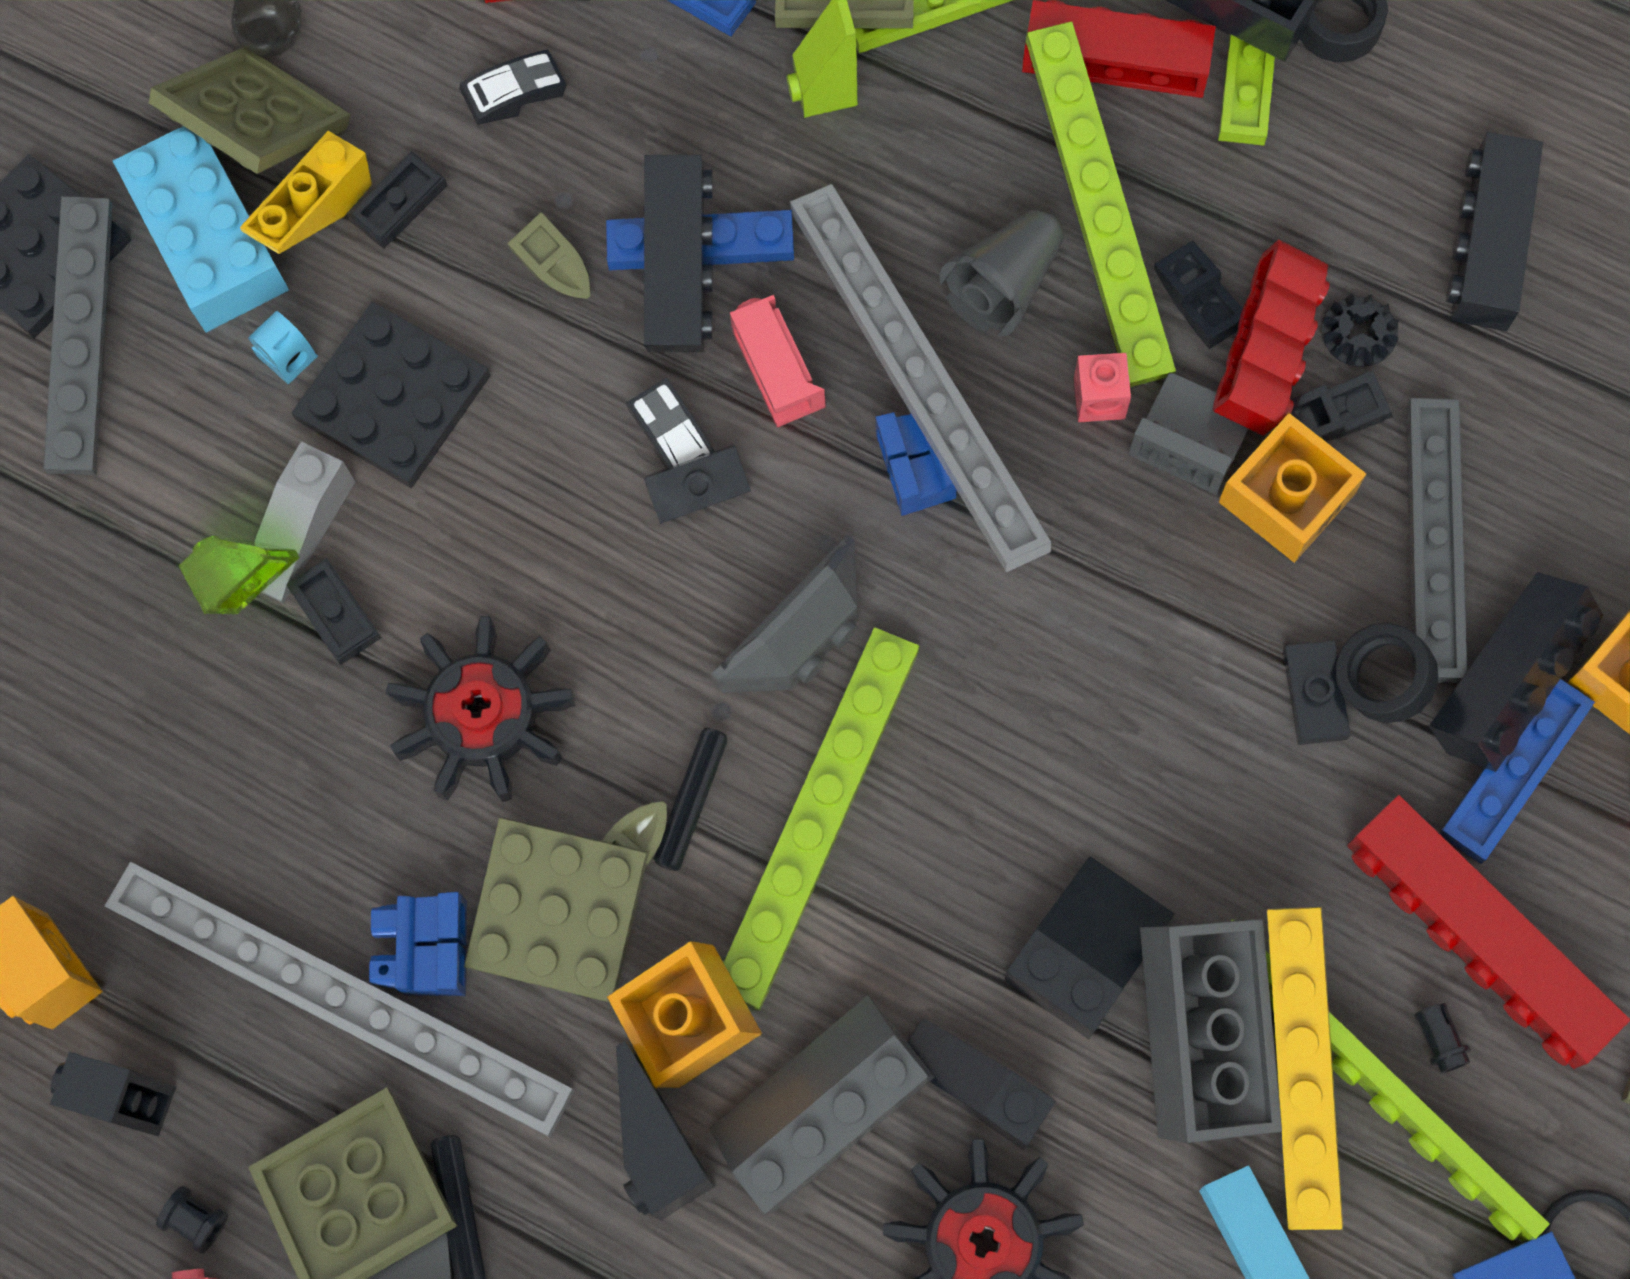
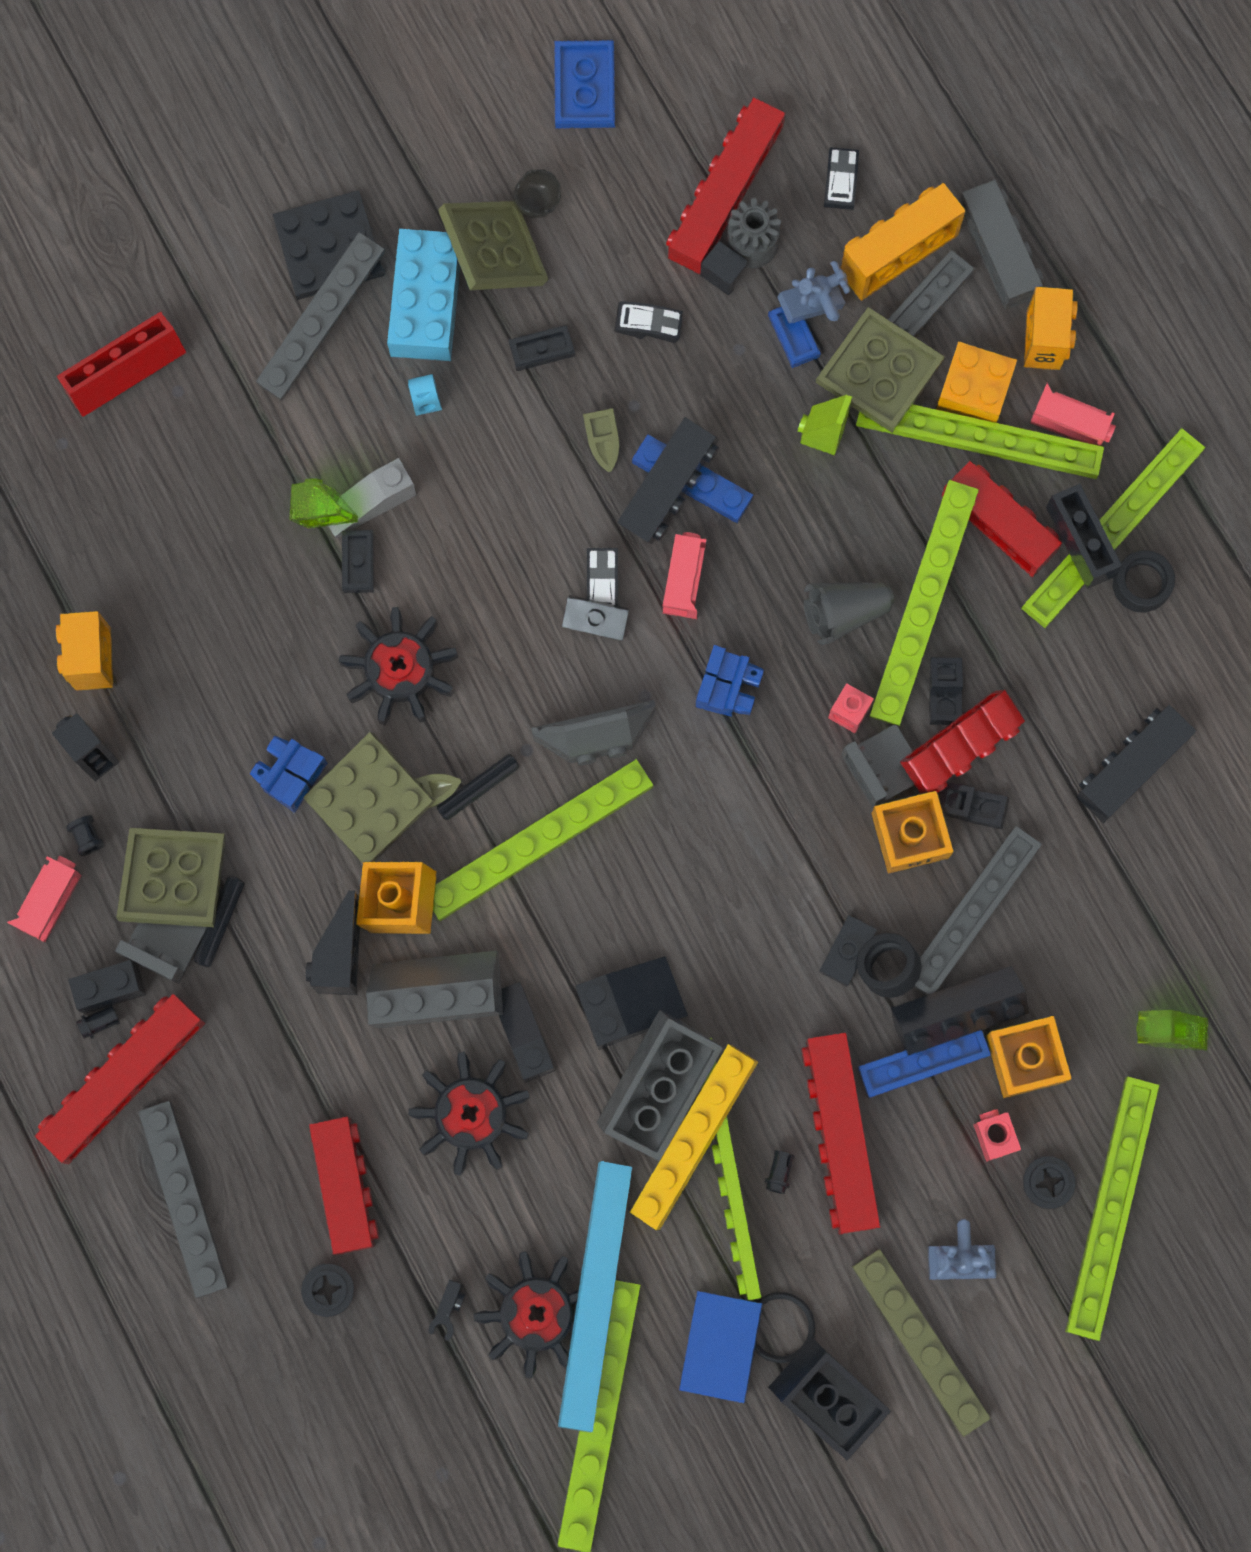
camera: 30 degrees right, 5 degrees up
light grey plate [105,862,575,1138] -> none
yellow slope [240,131,372,254] -> none
black plate [291,301,491,489] -> none
light grey plate [790,184,1051,572] -> none
black gear [1321,293,1399,367] -> none

